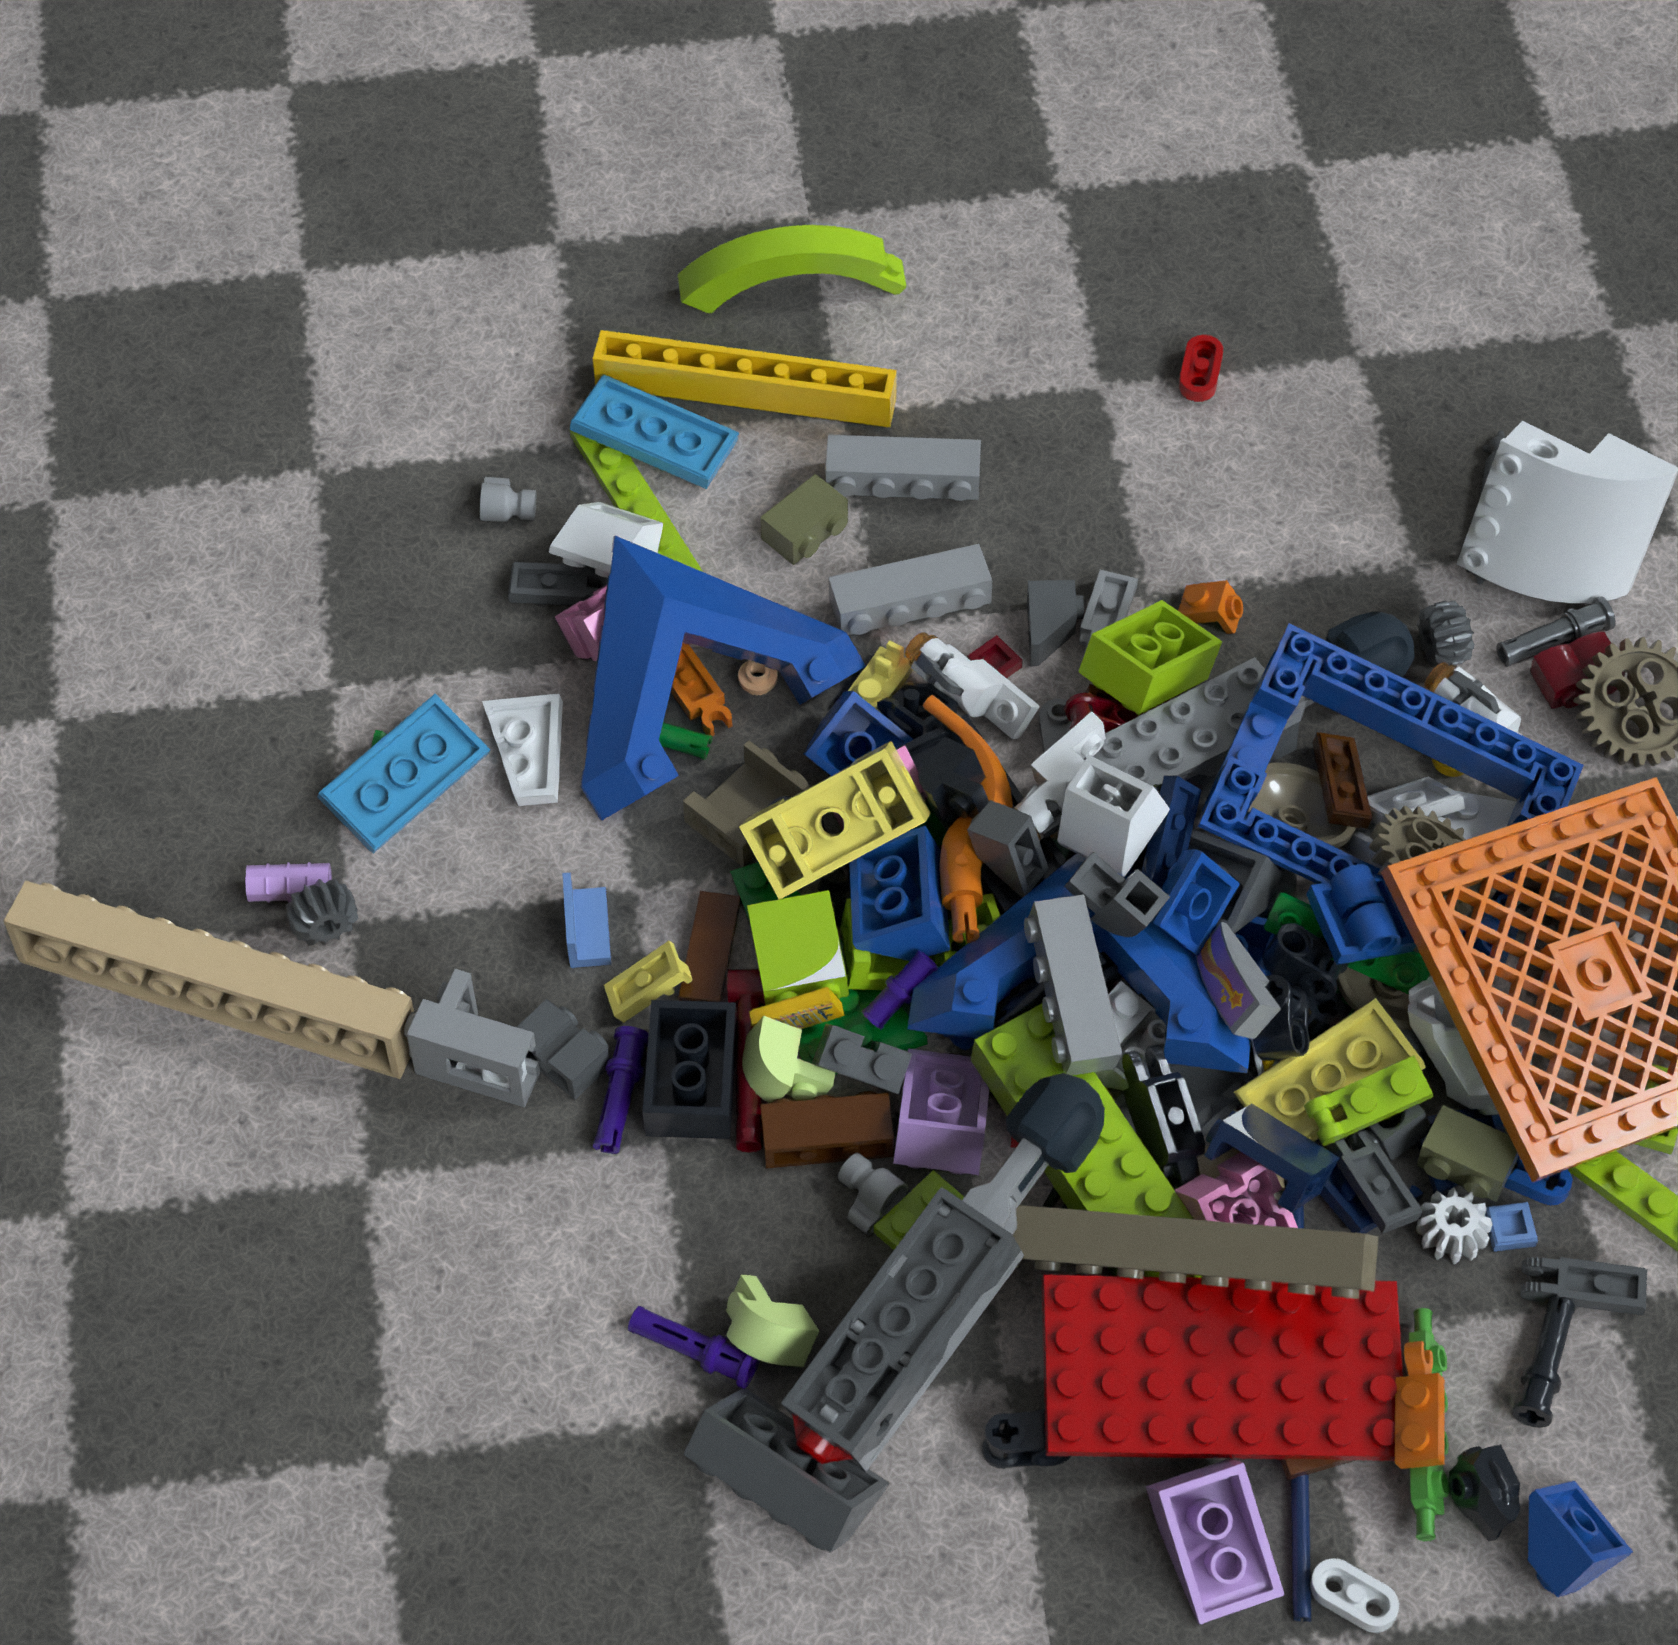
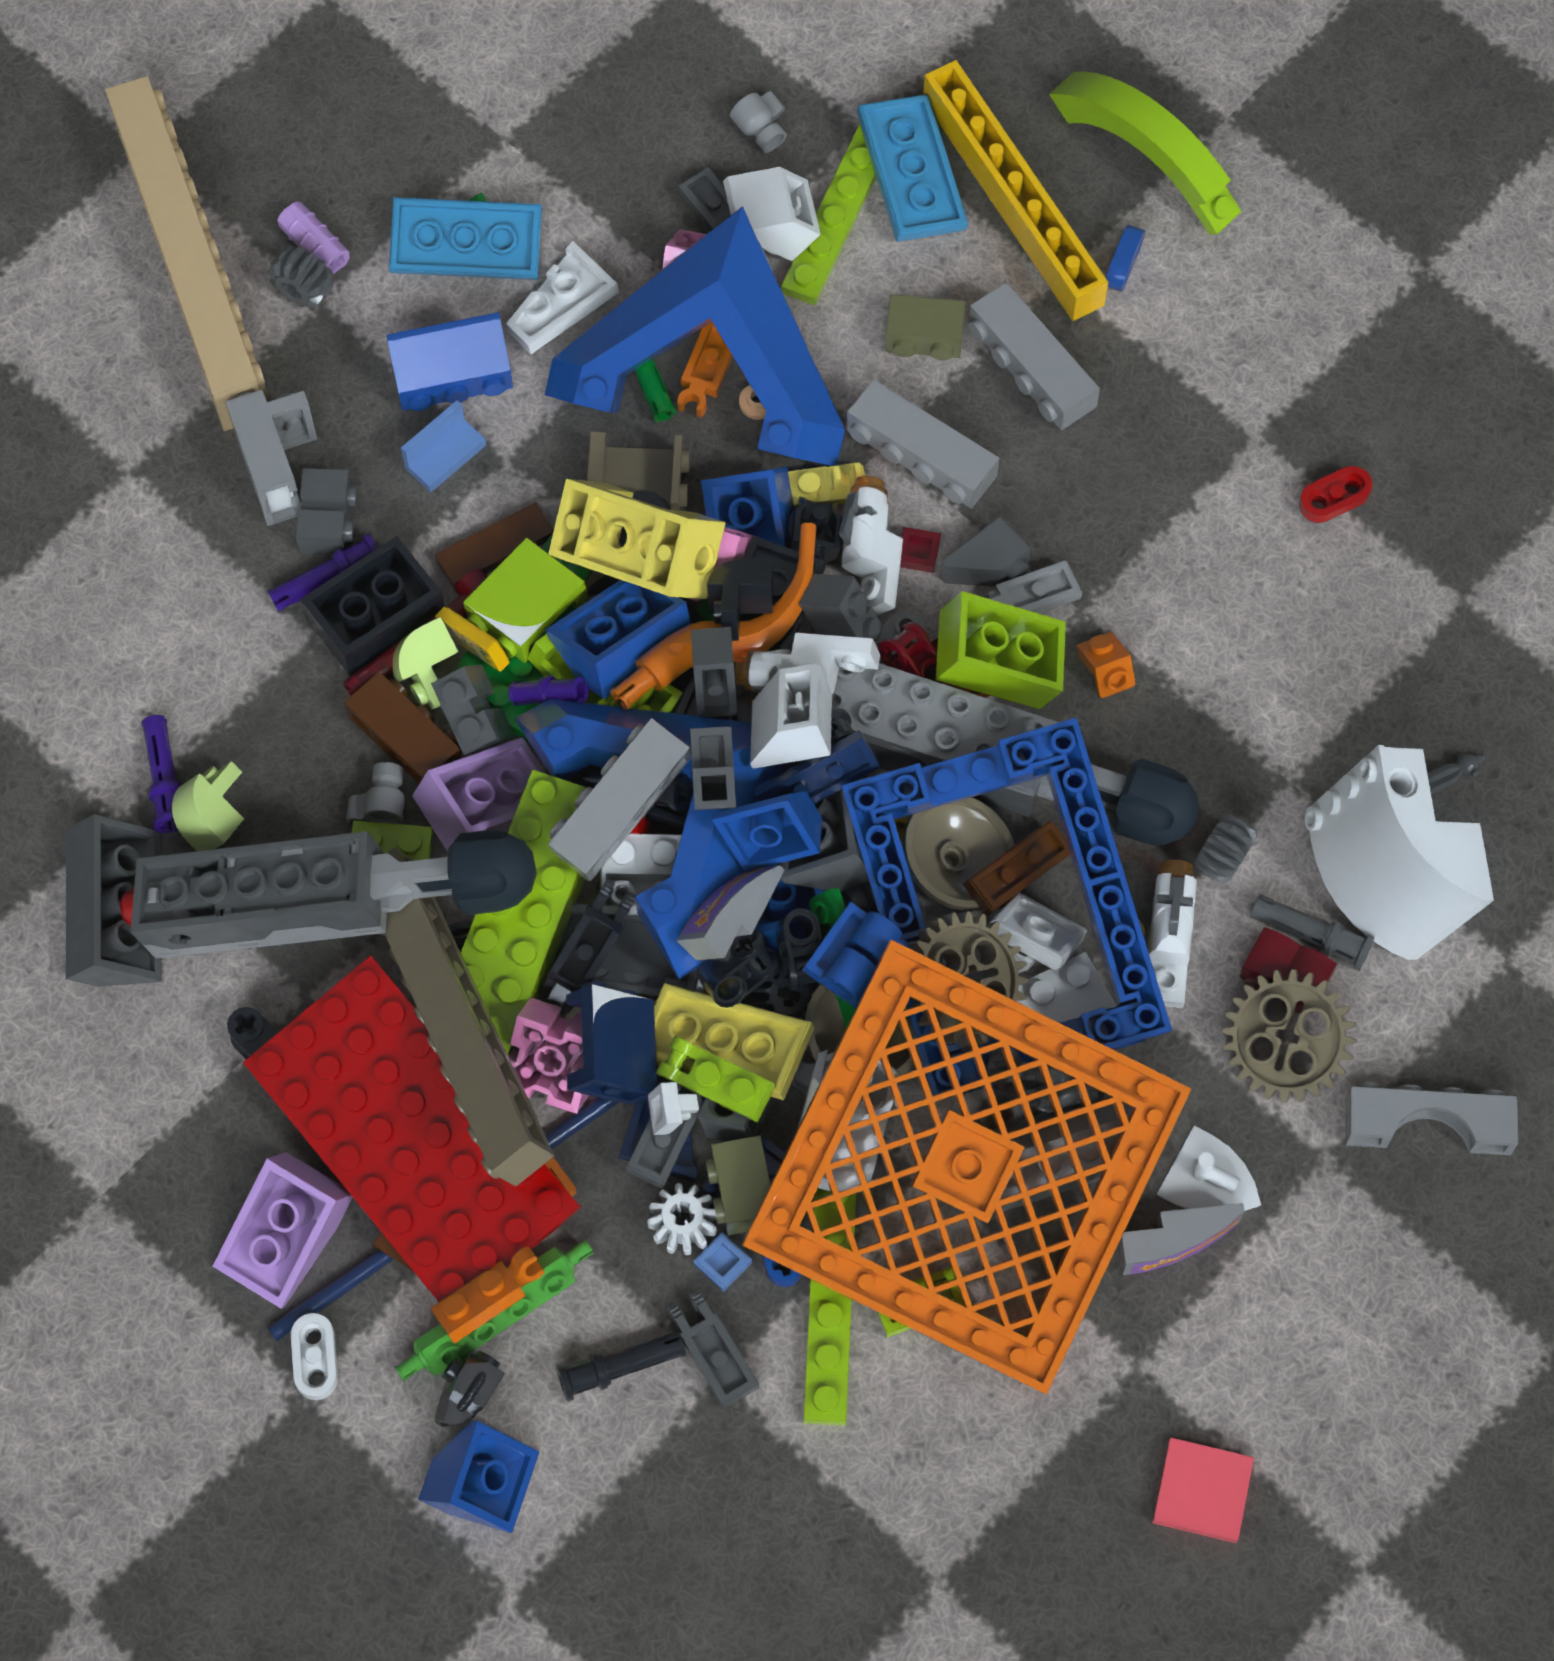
camera: 50 degrees right, 10 degrees up
light yellow plate [604,941,693,1023] -> none
none -> slope [386,312,513,411]
none -> white tile [648,1082,699,1135]
none -> dark grey brick [799,574,883,642]
none -> blue beam [1106,224,1146,292]

